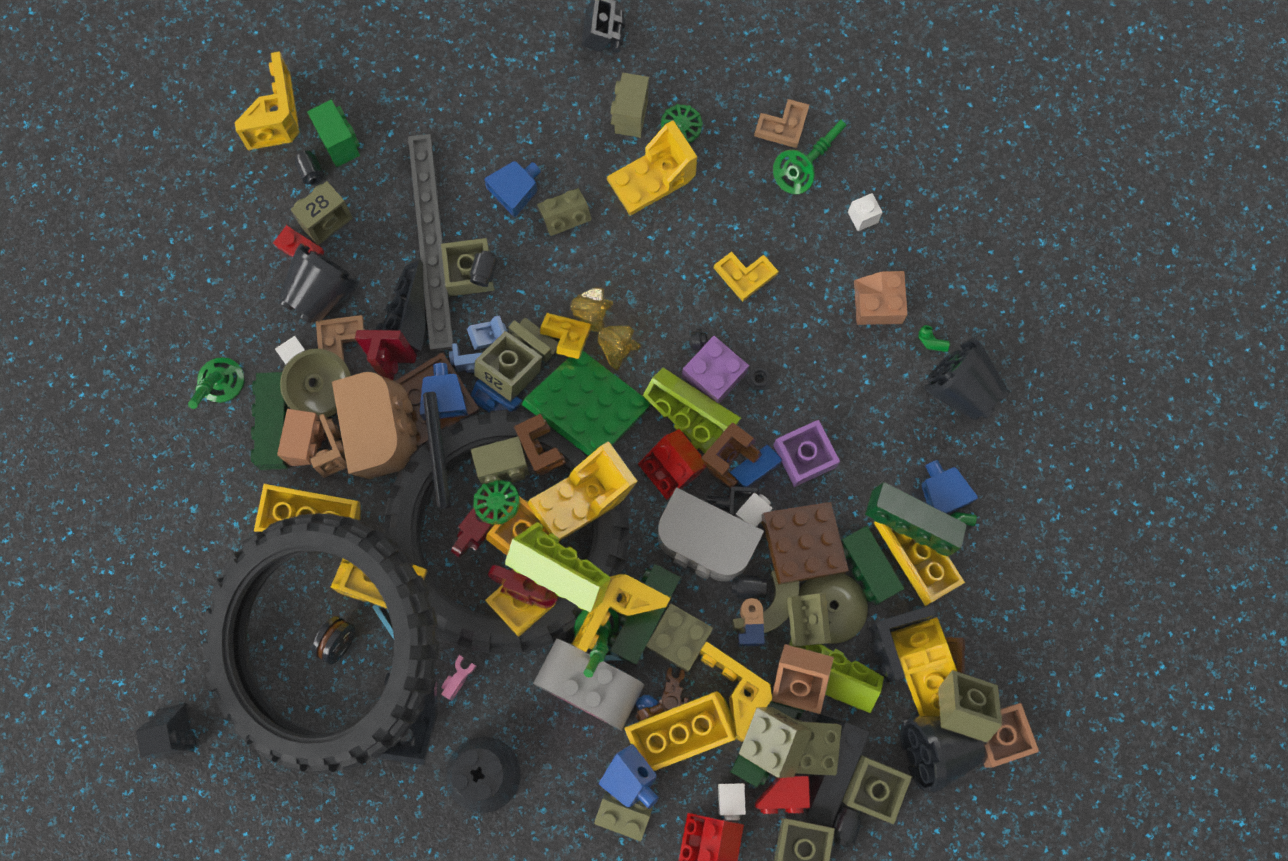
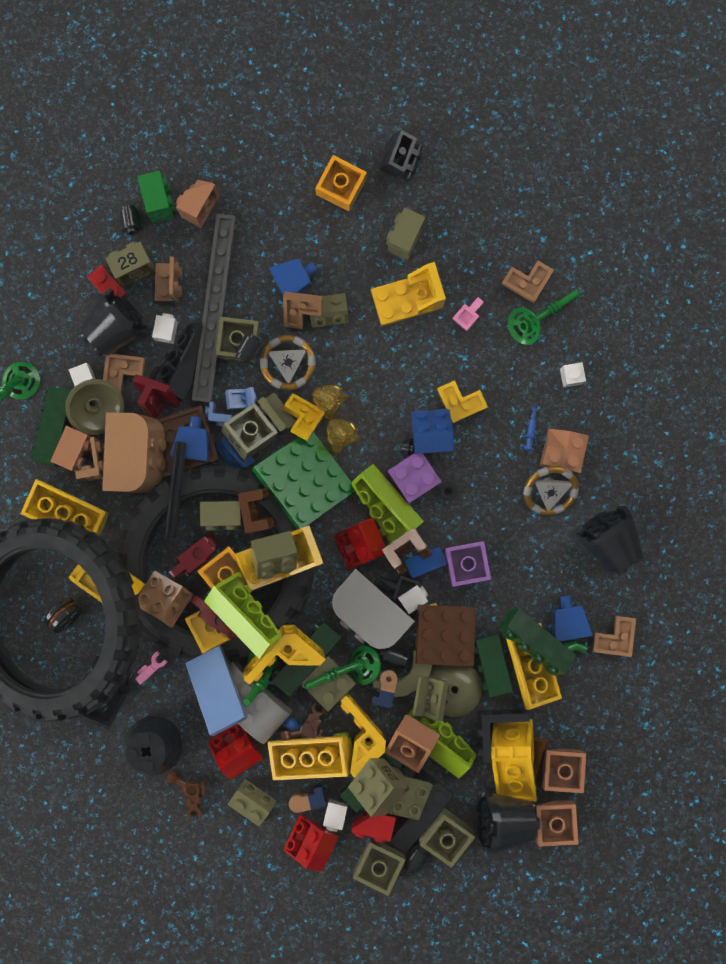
camera: 15 degrees right, 10 degrees up
yellow bracket [235,52,300,150] -> none
green wheel [473,480,520,525] -> none
torso [598,744,659,809] -> none
green wheel [661,104,702,143] -> none
green arm [918,325,949,352] -> none
olive brick [938,670,1002,742] -> none
none -> medium nougat bracket [138,571,193,628]
none -> white brick [152,313,178,344]
none -> medium nougat bracket [155,256,182,303]
none -> reddish brown piece [165,770,206,819]
none -> nougat slope [176,180,219,228]
none -> medium blue tile [185,646,247,736]
none -> red slope [208,724,263,780]
none -> olive brick [251,531,297,579]
none -> piece [260,335,316,390]
none -> medium nougat plate [283,292,323,329]
none -> leg [289,784,326,813]
none -> green dish [304,646,381,691]
none -> light orange brick [315,155,367,212]
none -> blue brick [411,409,454,454]
none -> bright pink plate [452,297,484,331]
none -> light grey piece [523,466,579,515]
none -> blue piece [524,406,537,451]
none -> nougat slope [541,748,586,793]
none -> medium nougat plate [592,616,636,657]

